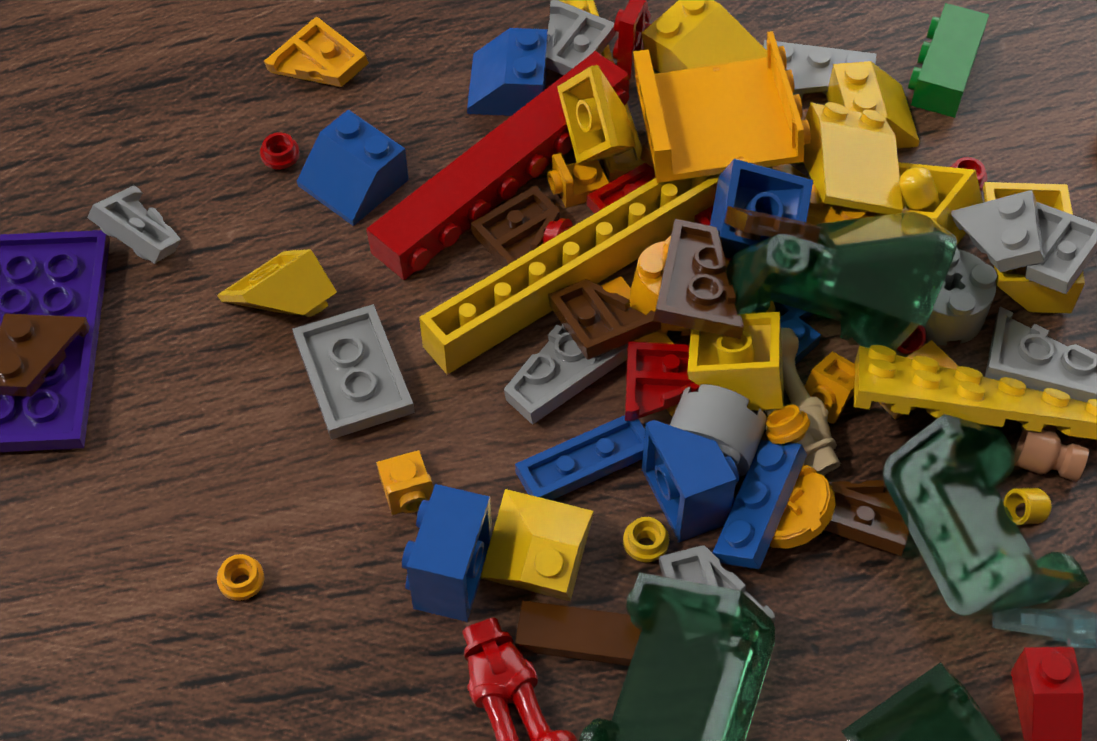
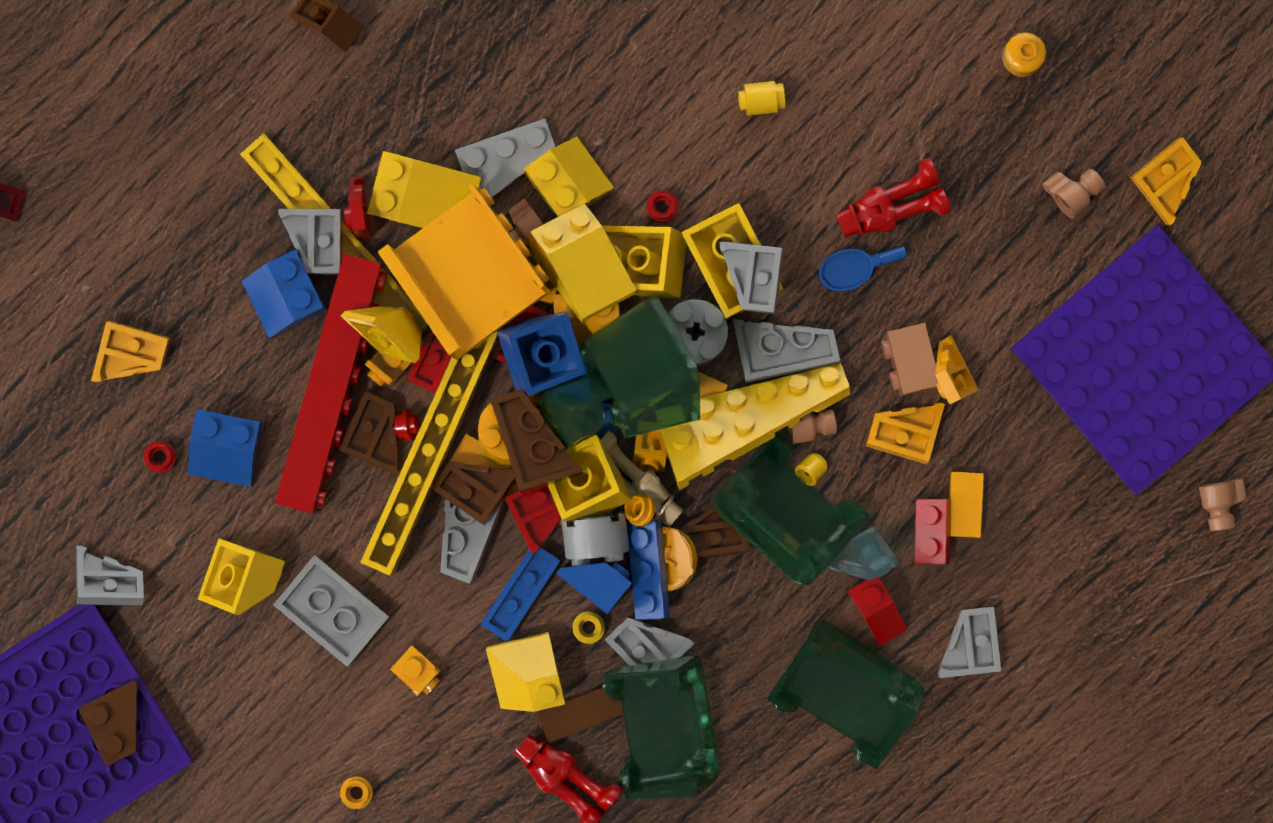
camera: 30 degrees left, 30 degrees up
blue brick [402,484,492,622] -> none
reddish brown wing [724,206,821,249] -> none
yellow piece [899,167,938,209] -> none
green brick [908,3,989,118] -> none
light grey wing [951,190,1044,272] -> none

